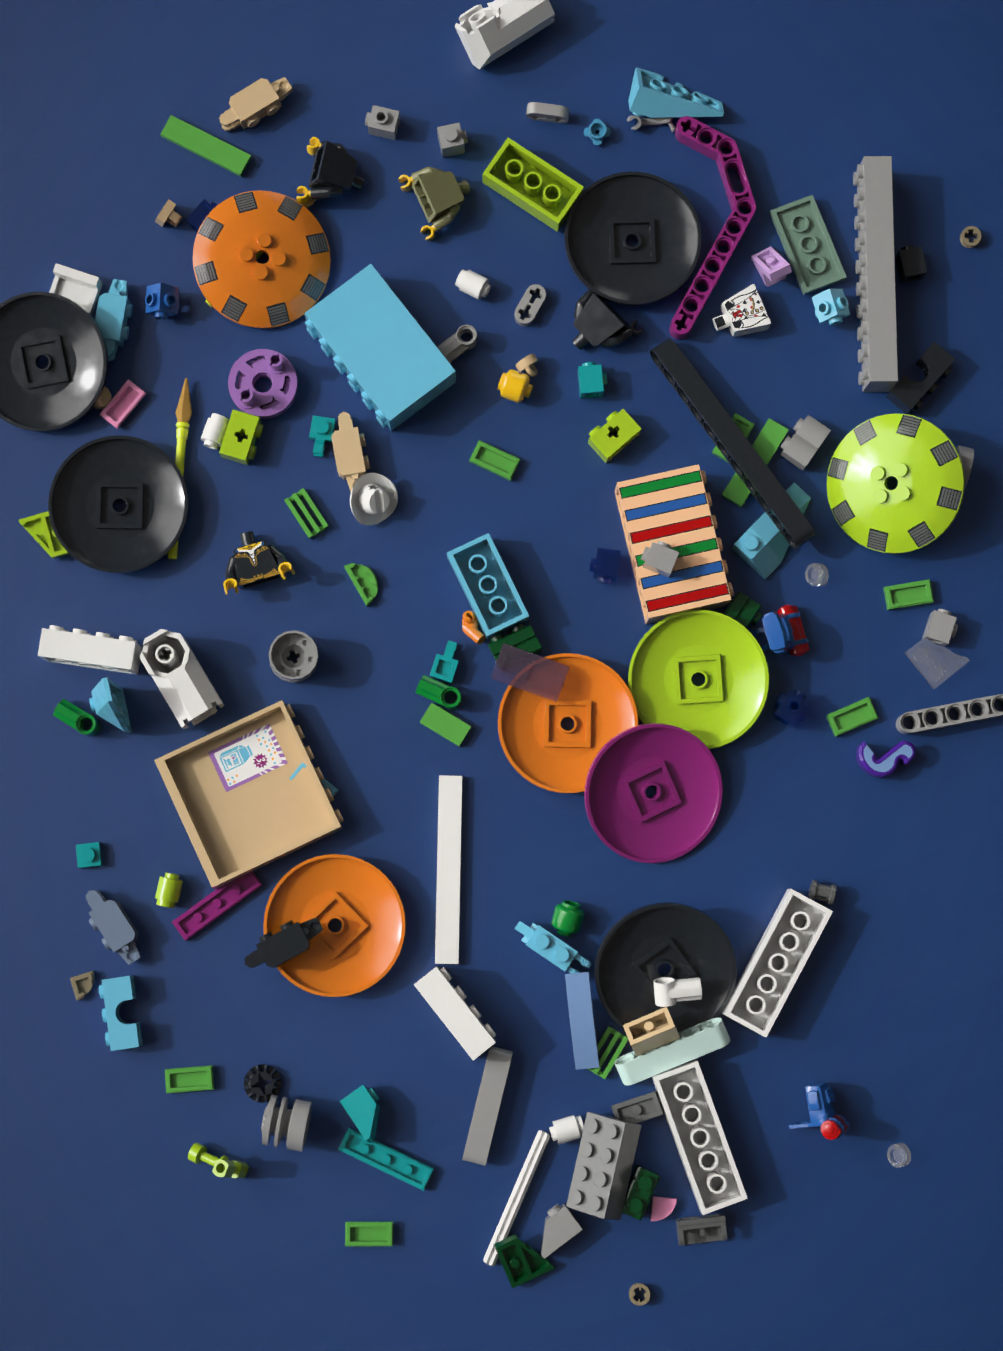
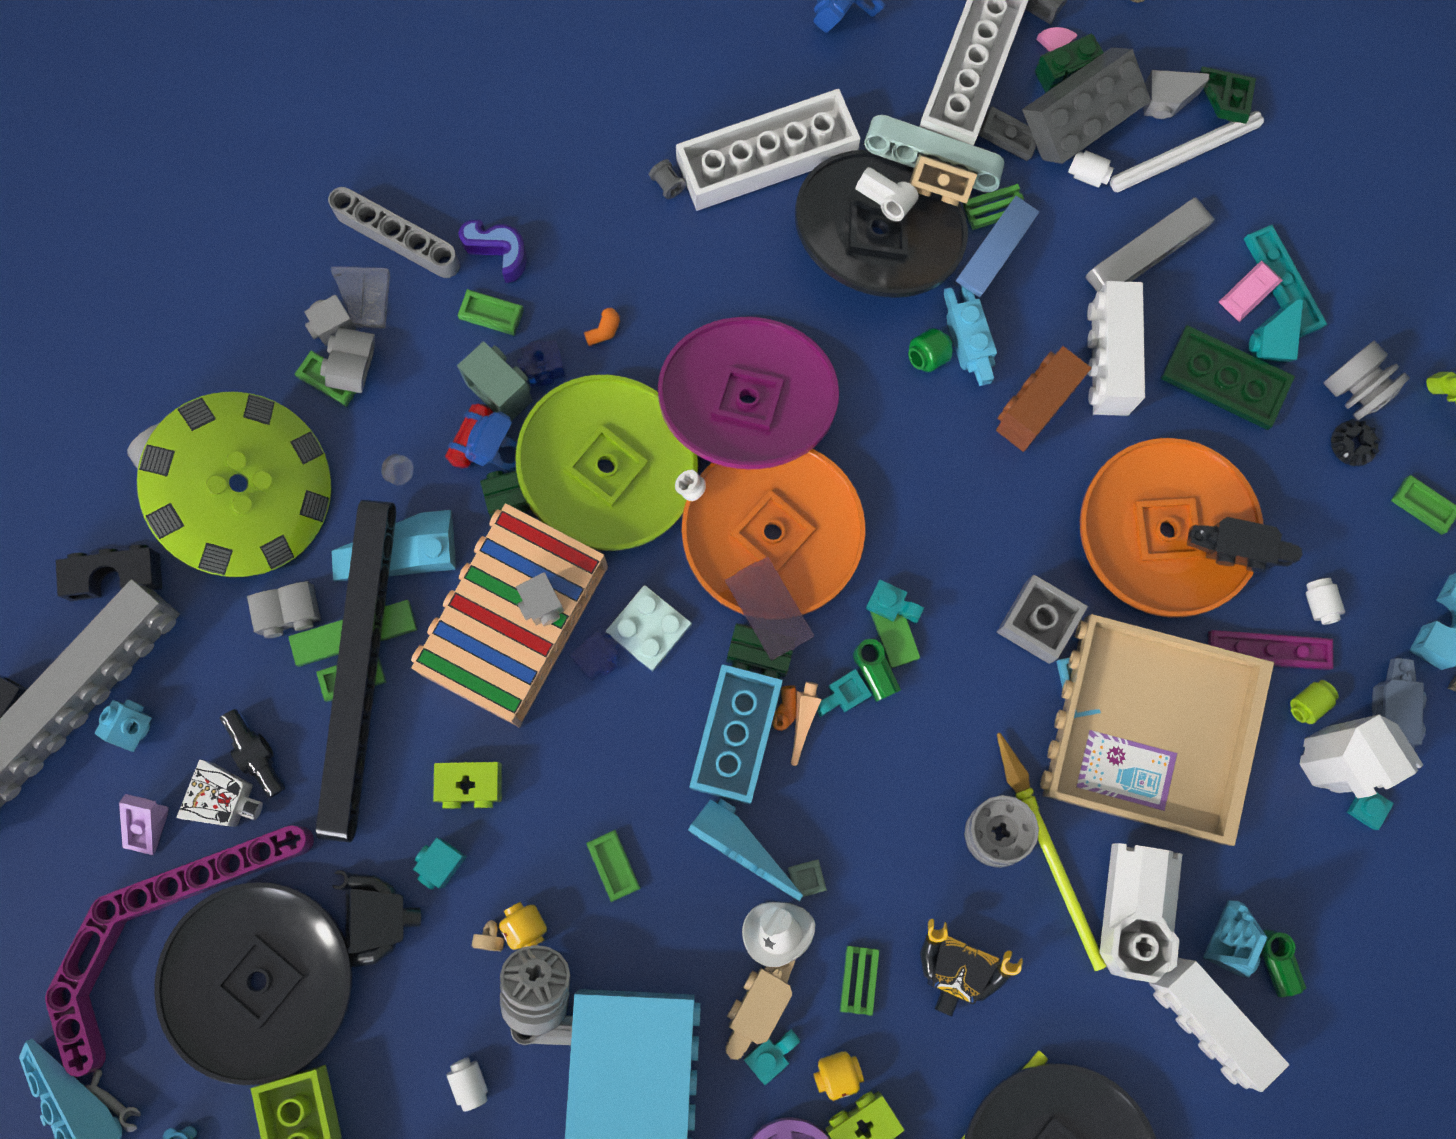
camera: 140 degrees left, 5 degrees down
bright green tile [344,563,378,607] -> none
bright green tile [345,1222,393,1246] -> none
white tile [435,775,462,964] -> none
light grey beam [514,284,546,327] -> none
sand green plate [769,195,847,295] -> none
none -> black pin [219,709,285,798]
none -> light grey brick [320,327,375,393]
none -> sand green brick [457,341,533,421]
none -> light grey wheel [500,945,570,1036]
none -> orange arm [584,308,620,346]
none -> light aqua plate [605,585,692,671]
none -> white bush [675,470,706,501]
none -> medium azure wedge [688,799,803,902]
none -> sand green tile [788,859,827,897]
none -> light nougat piece [791,681,822,766]
none -> yellow head [813,1051,864,1101]
none -> teal plate [866,580,924,623]
none -> dark orange brick [996,346,1092,452]
none -> light grey brick [997,575,1088,664]
none -> neon yellow piece [997,733,1107,971]
none -> dark green plate [1160,325,1295,430]
none -> bright pink tile [1218,260,1283,322]
none -> white brick [1299,715,1423,798]
none -> white brick [1306,578,1345,625]

